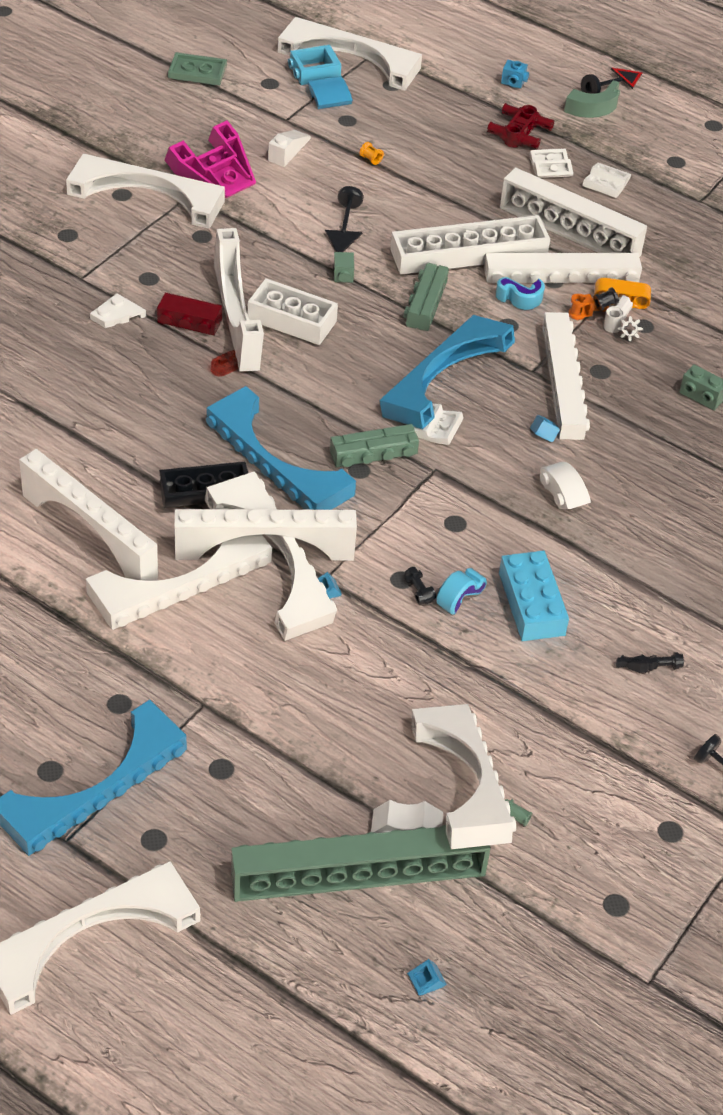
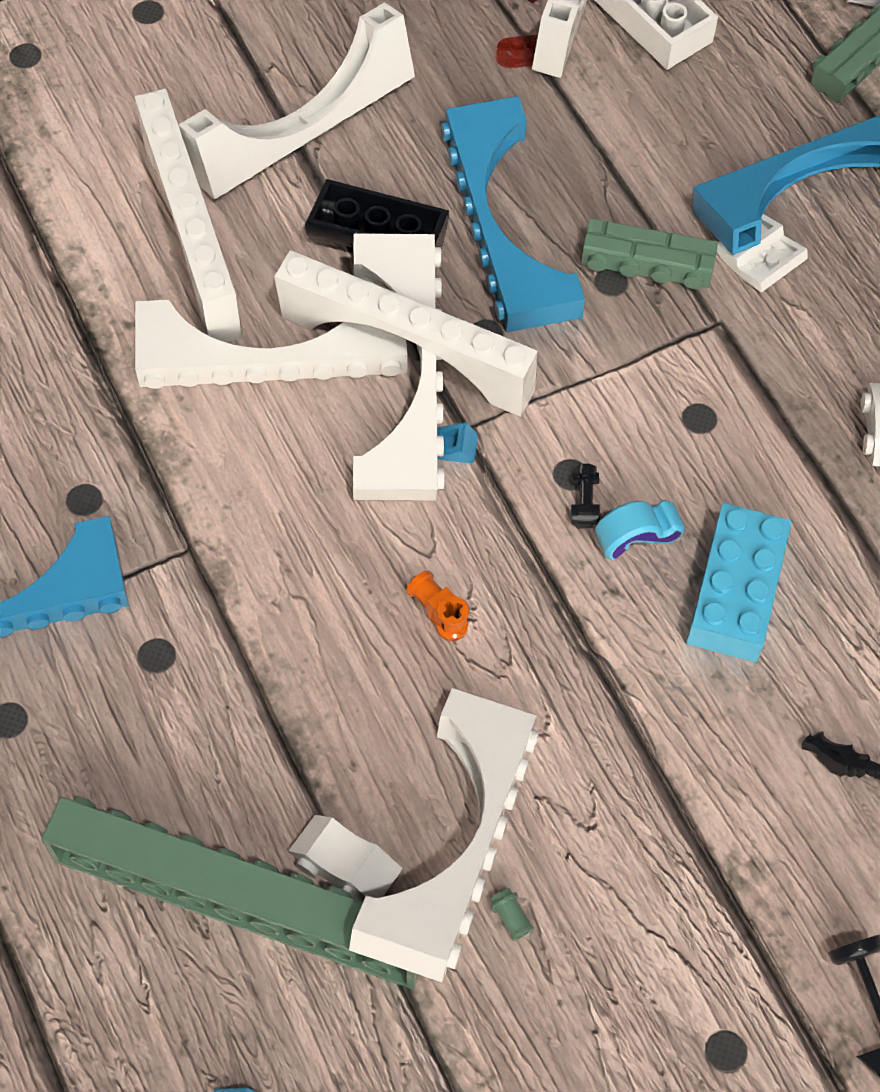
camera: 30 degrees right, 15 degrees up
none -> white arch [179,2,415,199]
none -> orange connector [406,571,469,641]

